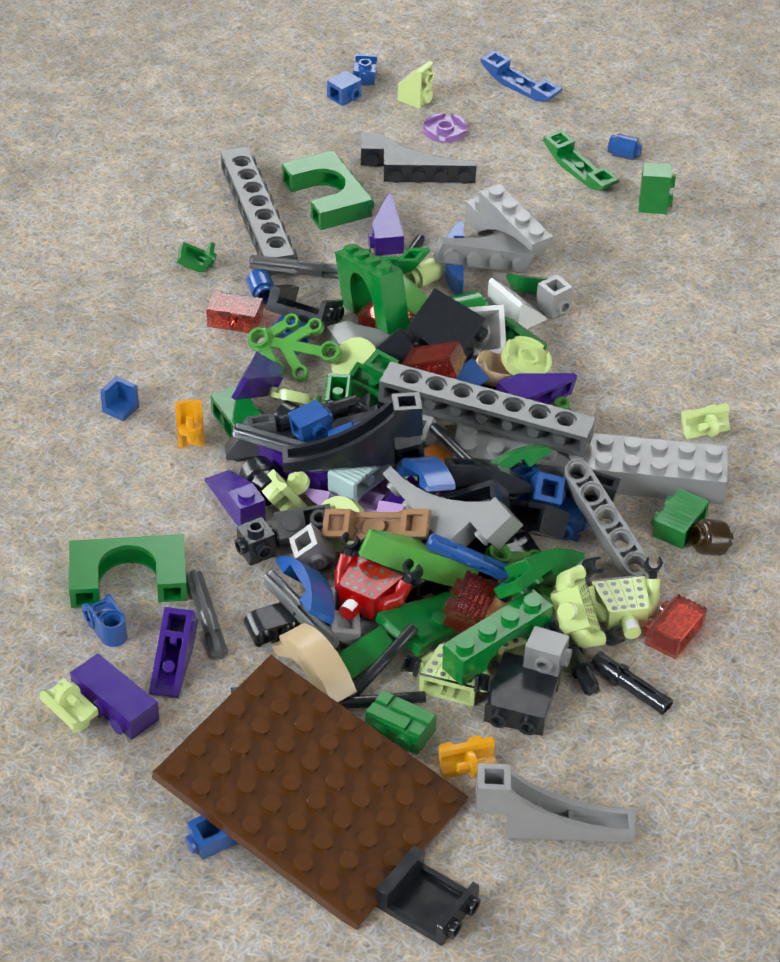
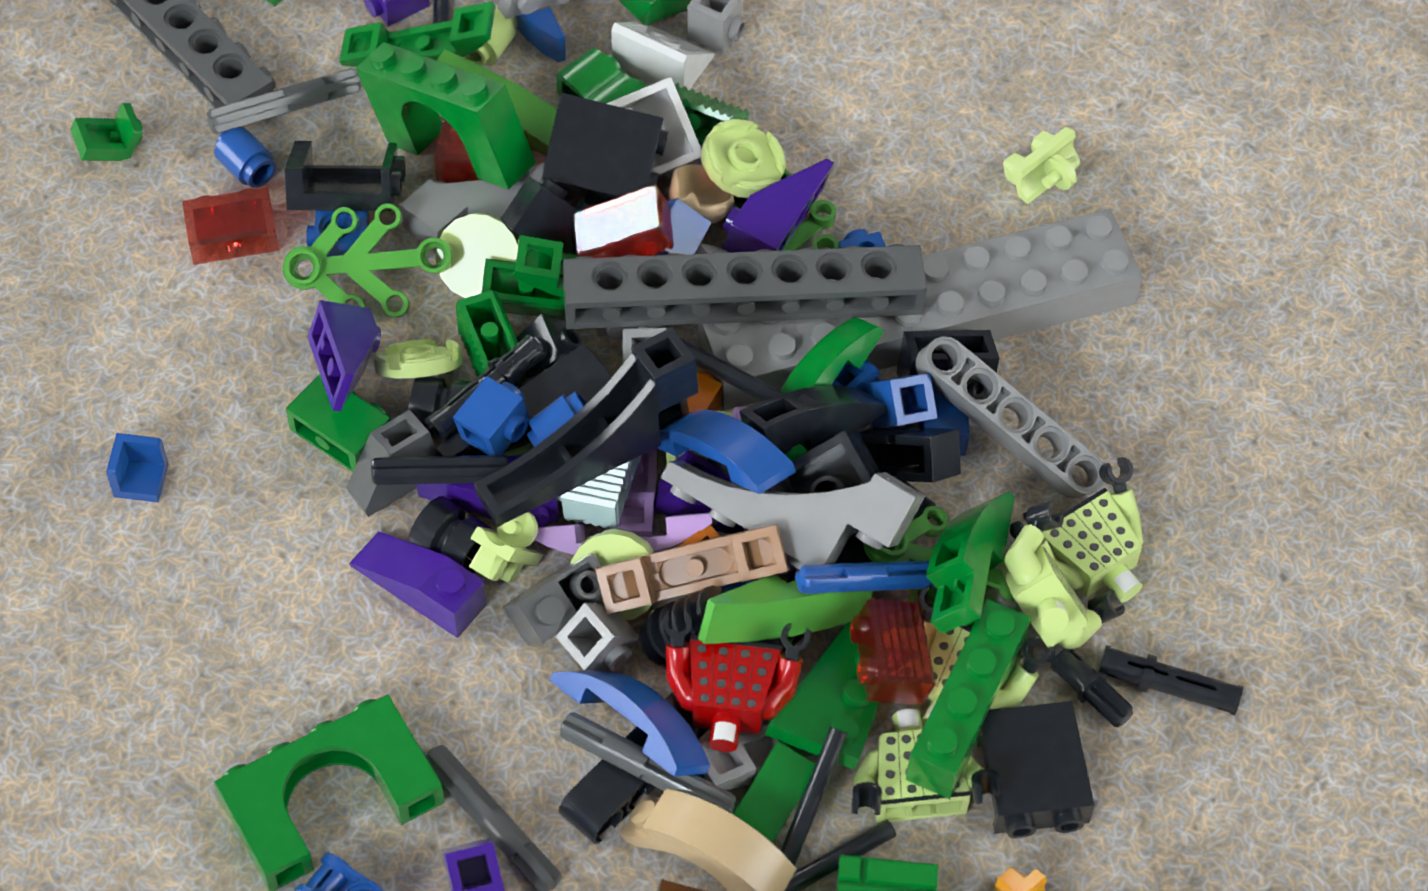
camera: 25 degrees left, 15 degrees up
light orange hips [175,398,205,448] -> none
black brick [234,517,277,566] -> none
light grey brick [523,626,572,677] -> none
clear red brick [644,594,707,660] -> none
green brick [651,488,710,549] -> none
dark brown head [689,519,733,556] -> none

